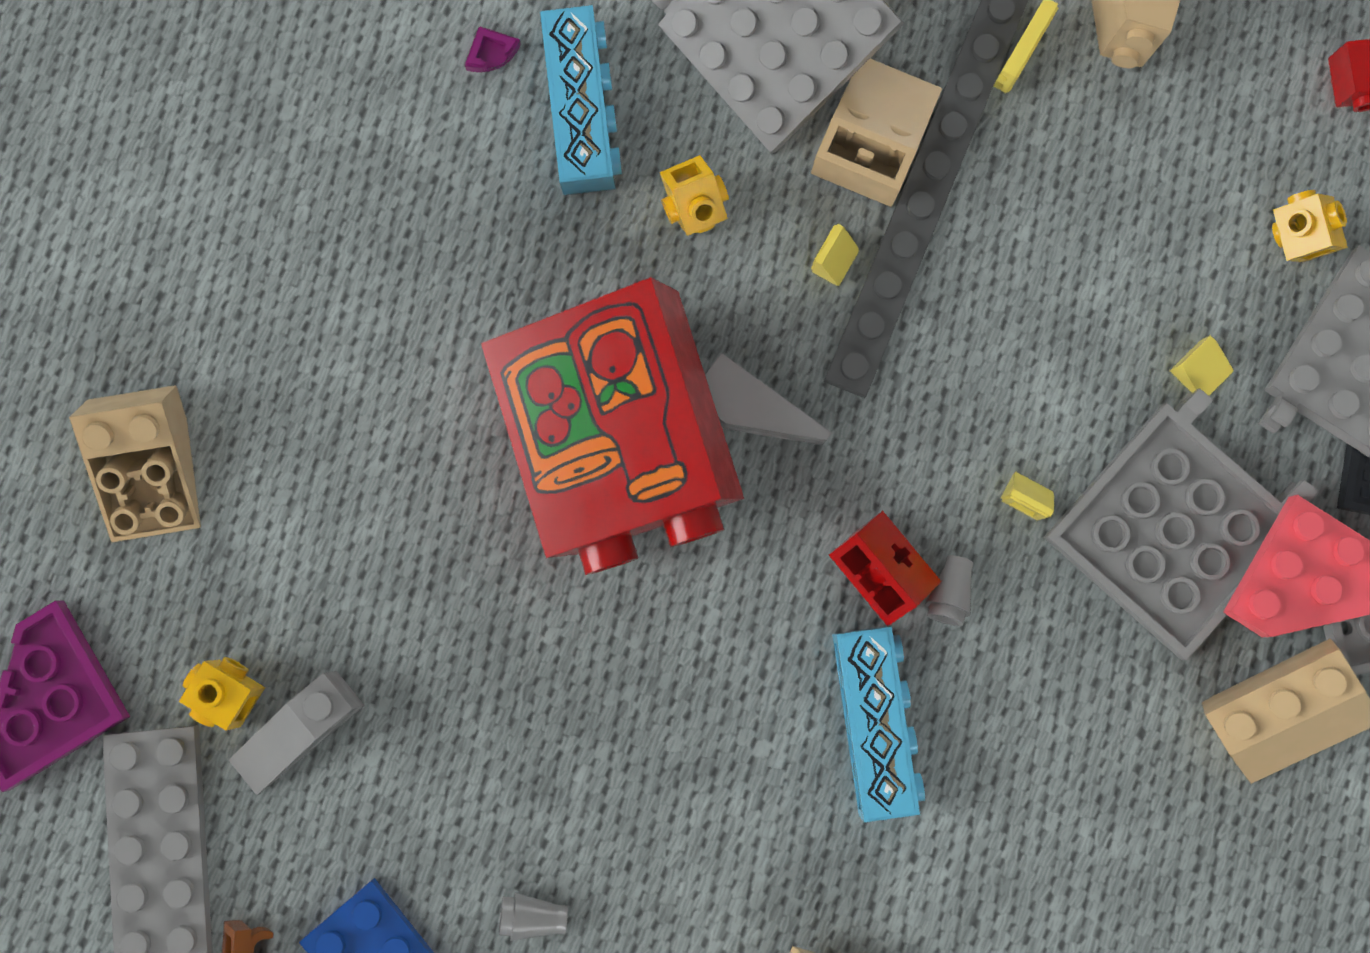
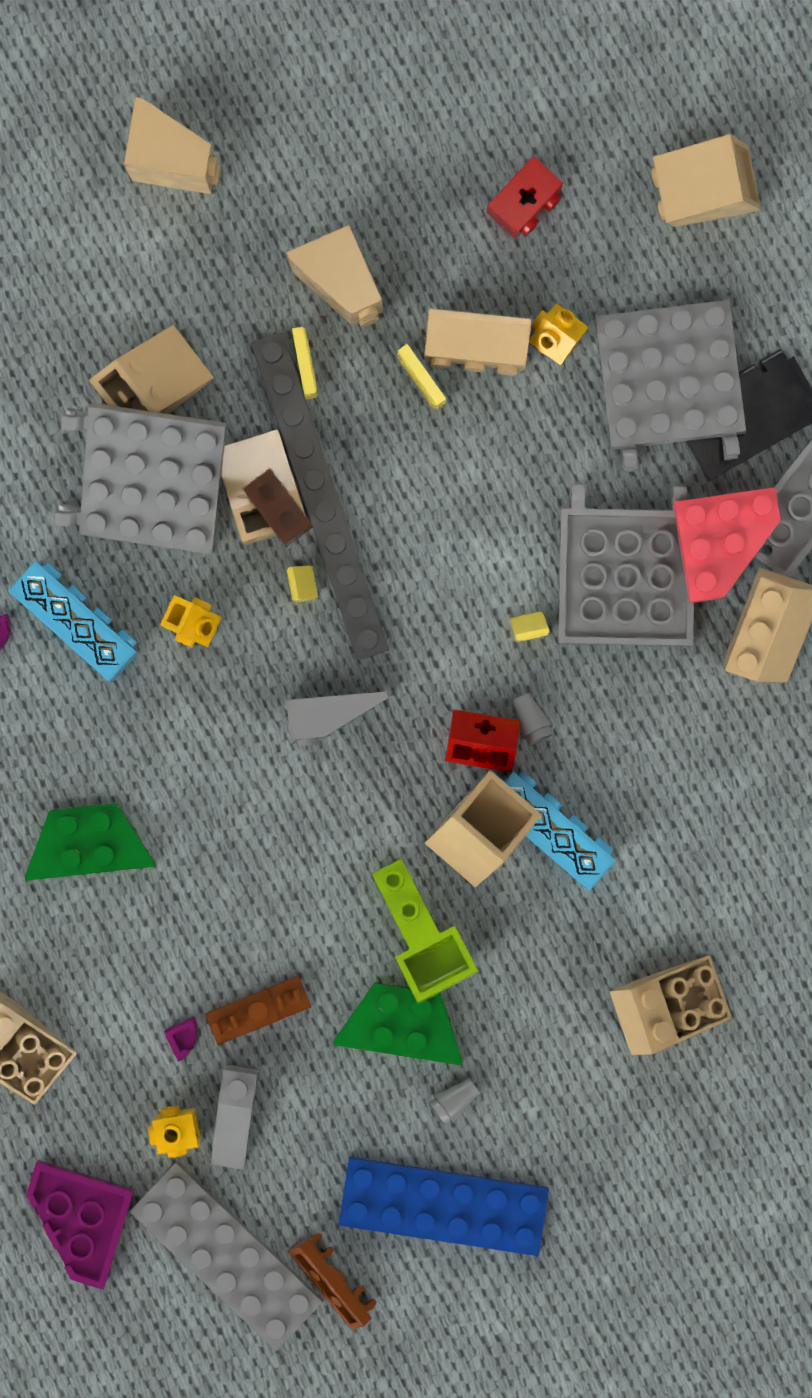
camera: 40 degrees left, 5 degrees up
brick [481,277,745,575] -> none
light yellow slope [1170,335,1234,396] -> none
none -> green wing [25,803,155,881]
none -> magenta tile [164,1016,198,1062]
none -> dark orange plate [205,975,312,1045]
none -> reddish brown brick [242,468,313,547]
none -> green wing [333,982,462,1065]
none -> lime plate [372,859,479,1003]
none -> light yellow tile [397,344,446,410]
none -> tan slope [424,308,532,375]
none -> tan slope [425,770,542,888]

